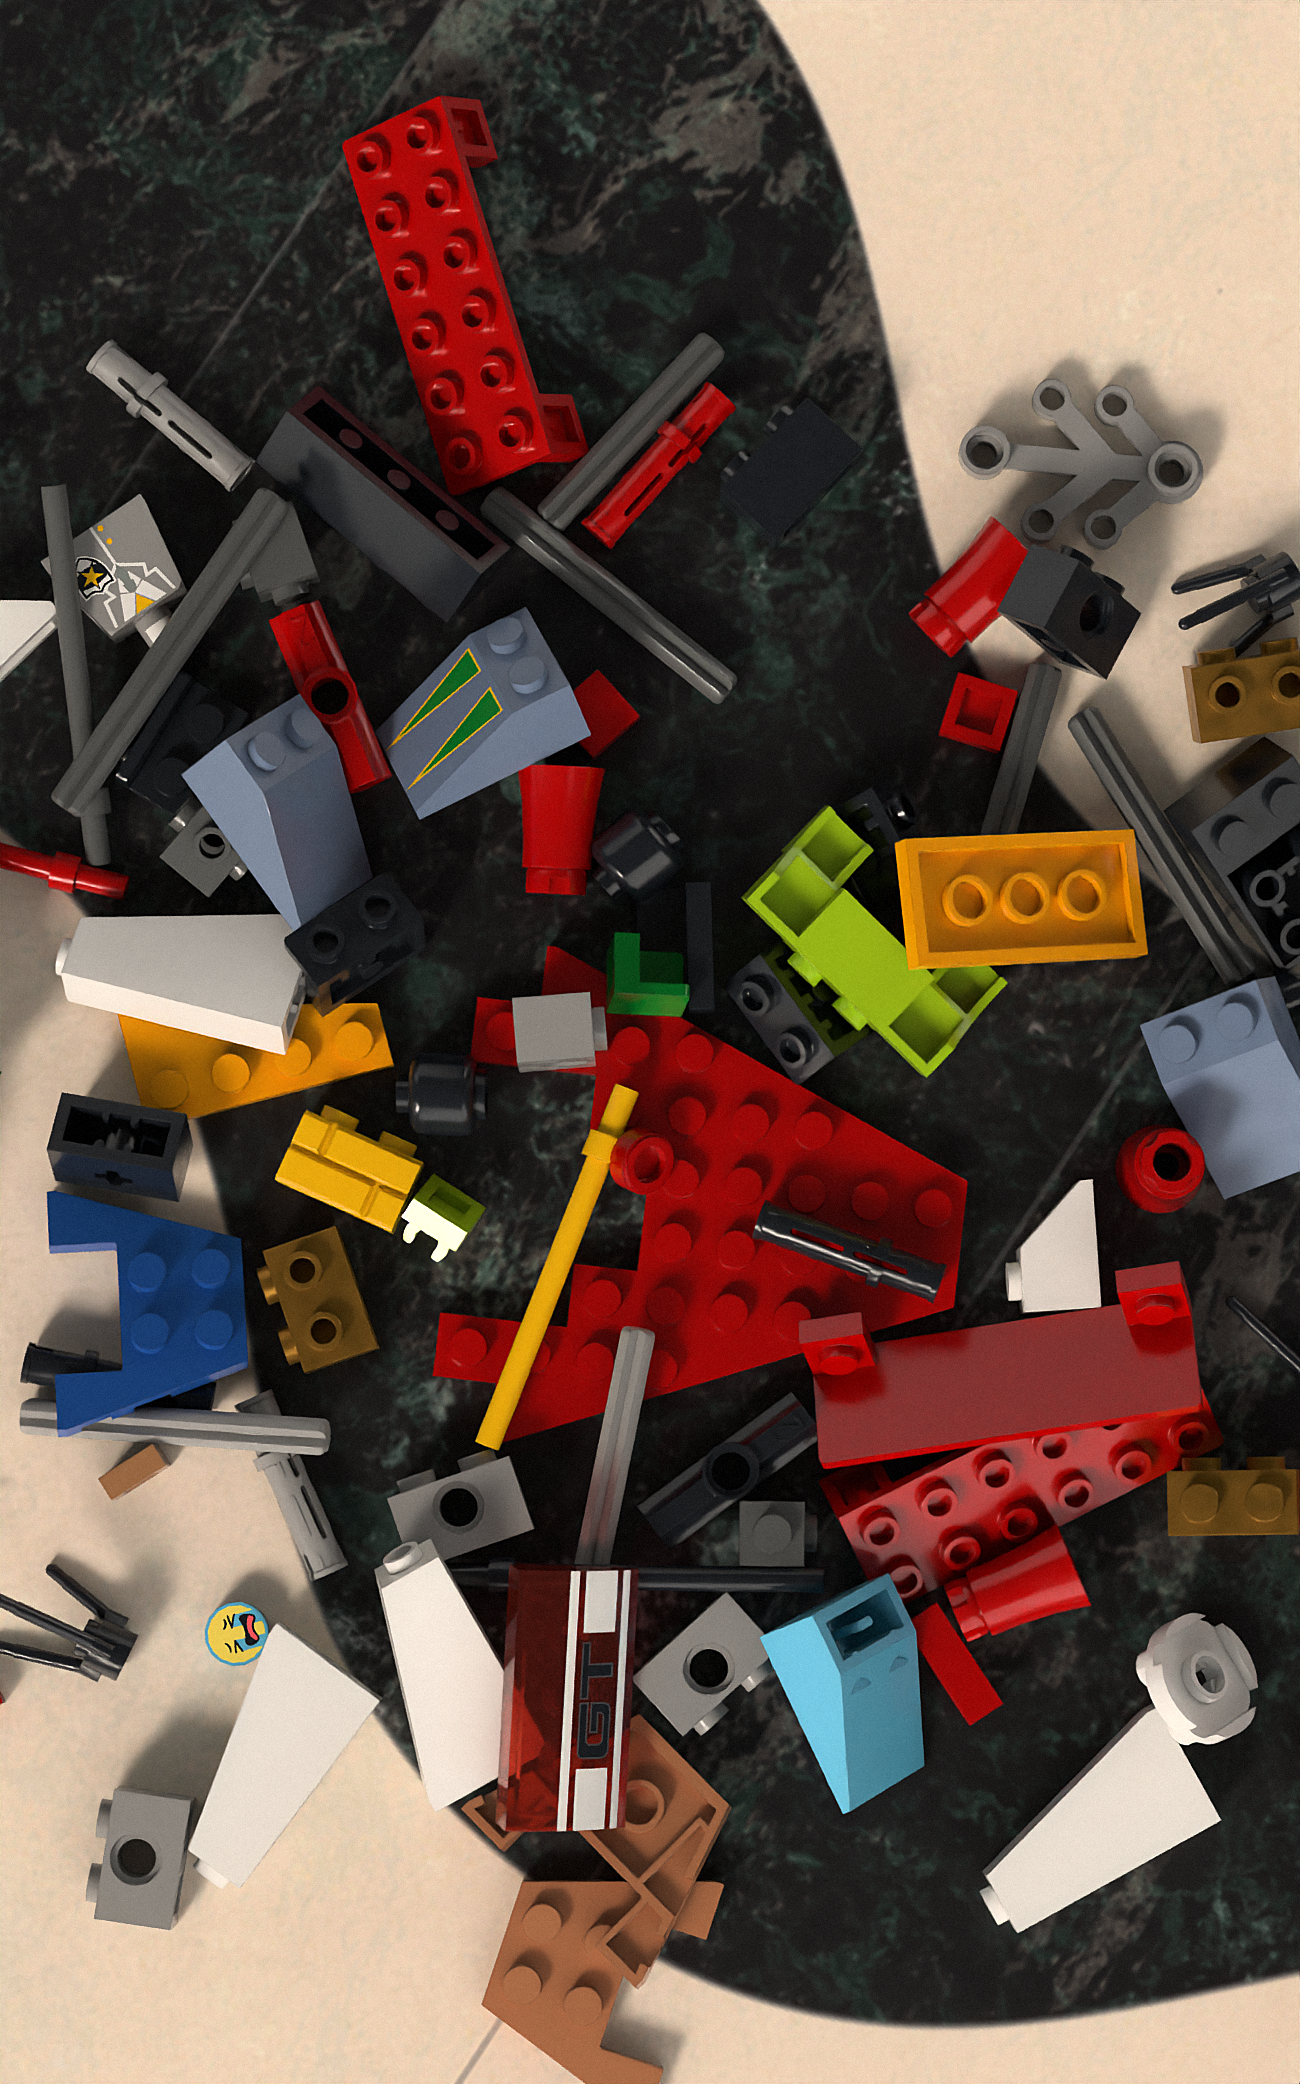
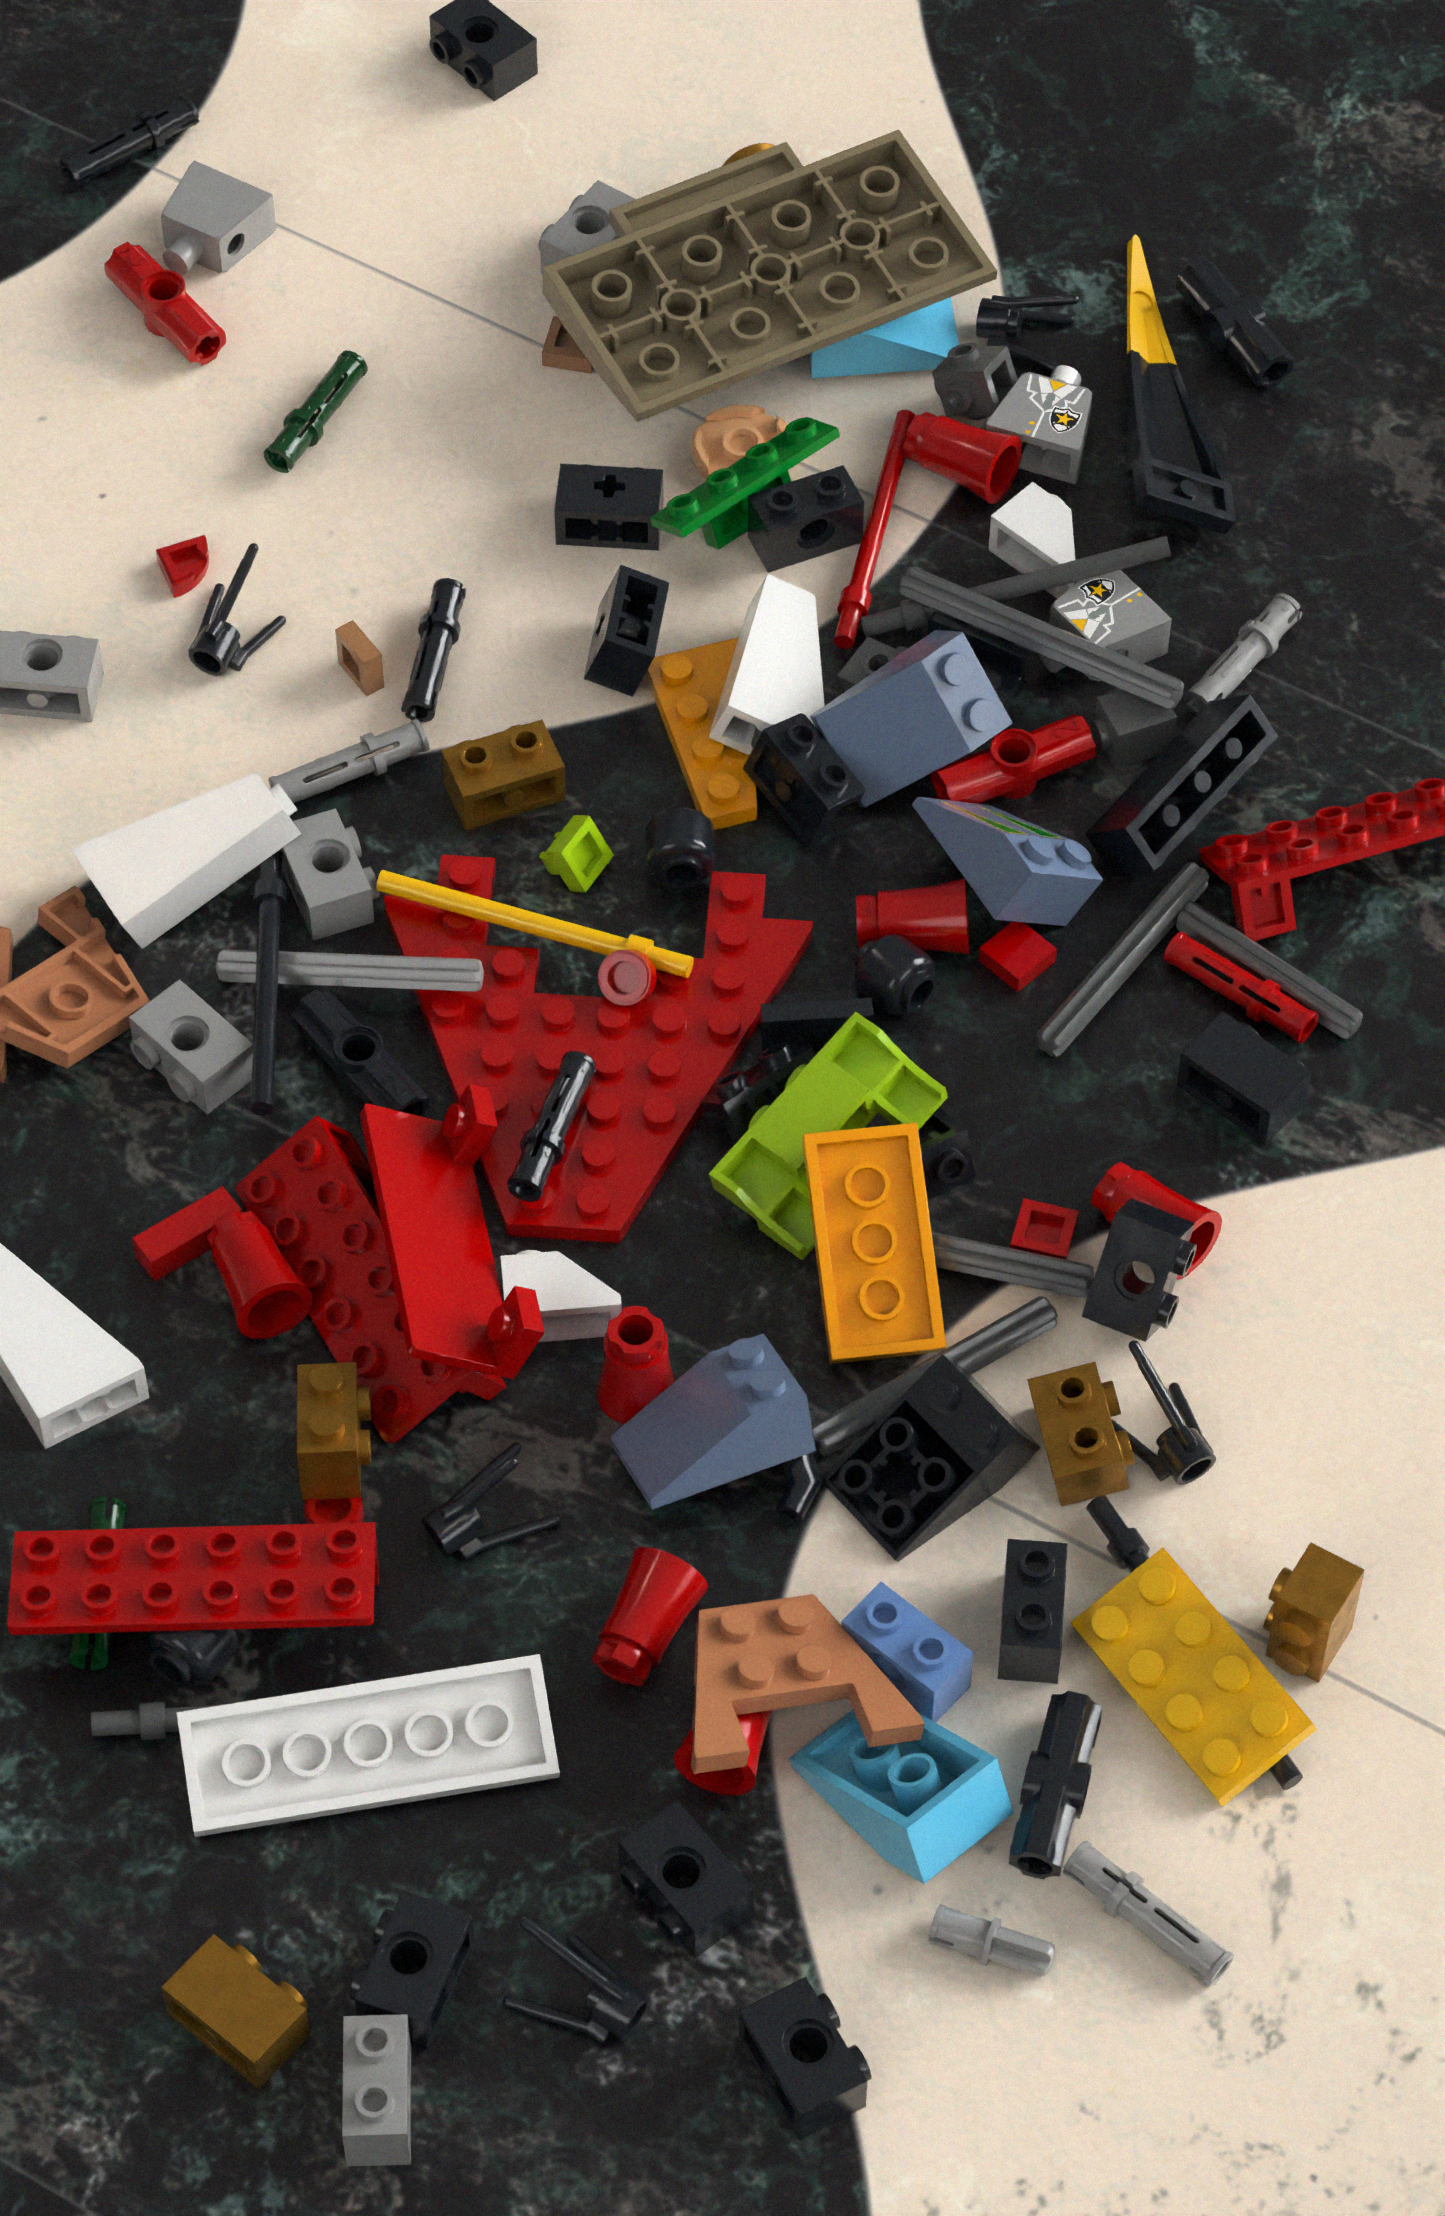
camera: 90 degrees right, 30 degrees down
light grey axle [19,1398,331,1455] -> none
blue wing [47,1191,248,1437] -> none
white slope [188,1621,382,1889] -> none
tile [205,1602,269,1666] -> none
yellow brick [275,1105,425,1234] -> none
clear red slope [495,1564,639,1832] -> none
light grey brick [512,992,607,1072] -> none
green panel [606,932,690,1017] -> none
dark grey brick [738,1501,817,1567] -> none
medium azure slope [759,1573,924,1814] -> none
light grey plant [958,379,1203,550] -> none
white plate [1136,1613,1258,1745] -> none

